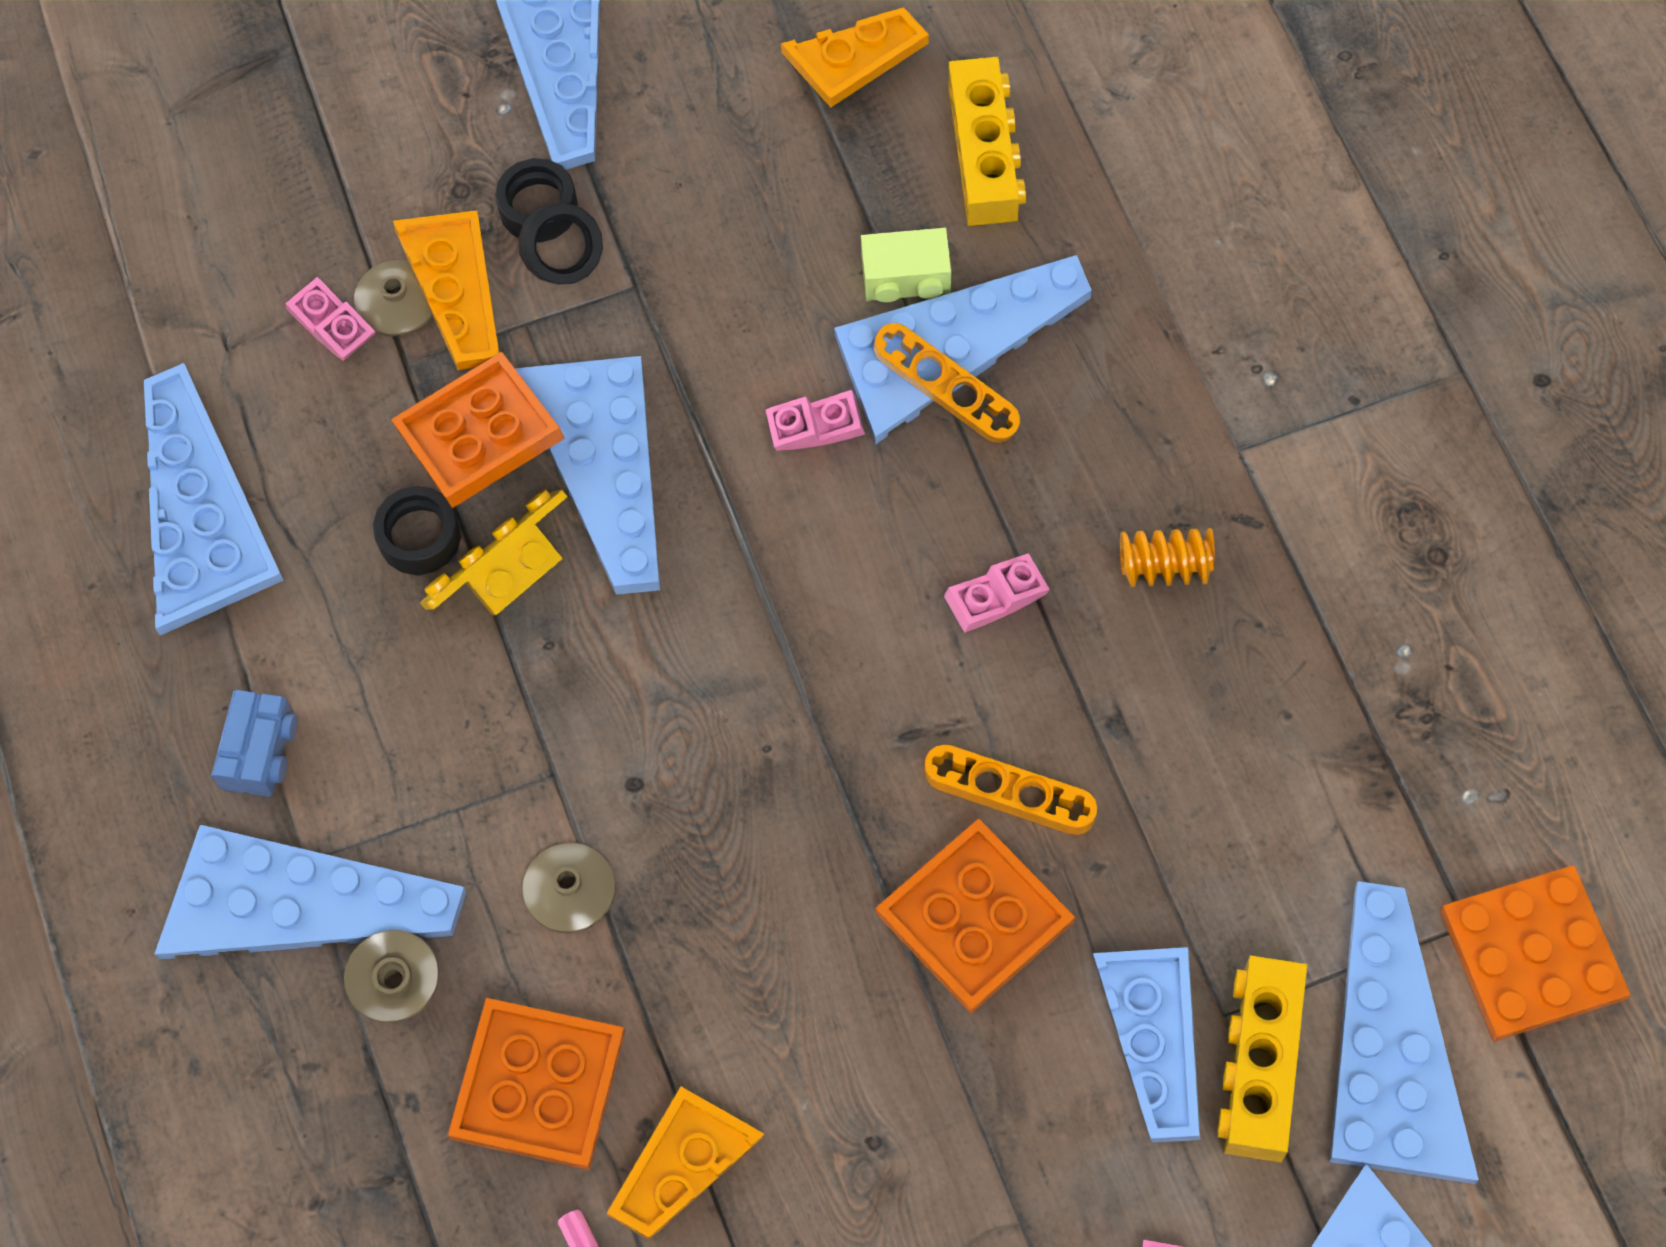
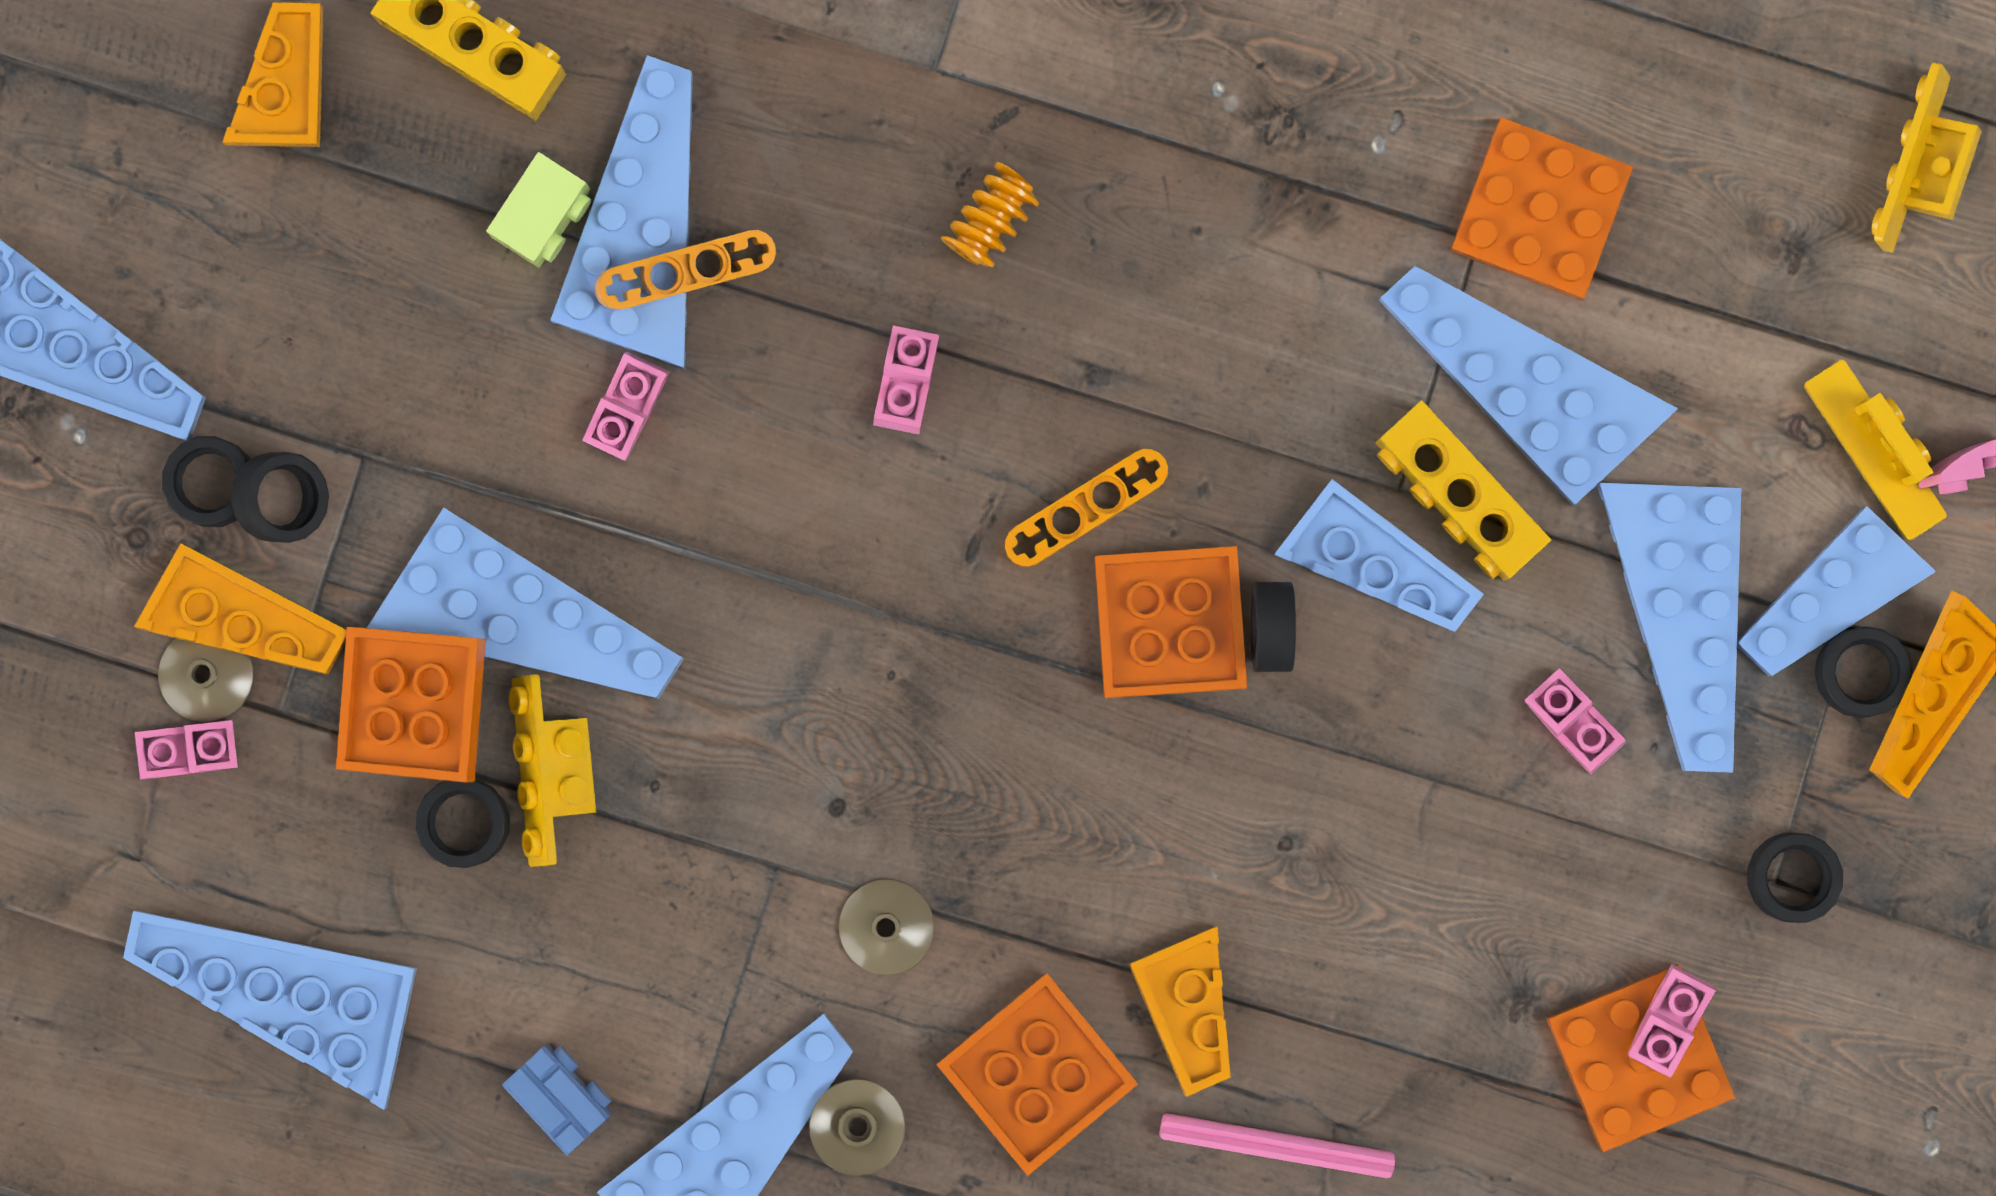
camera: 60 degrees left, 20 degrees up
none -> black tyre [1251,582,1296,672]

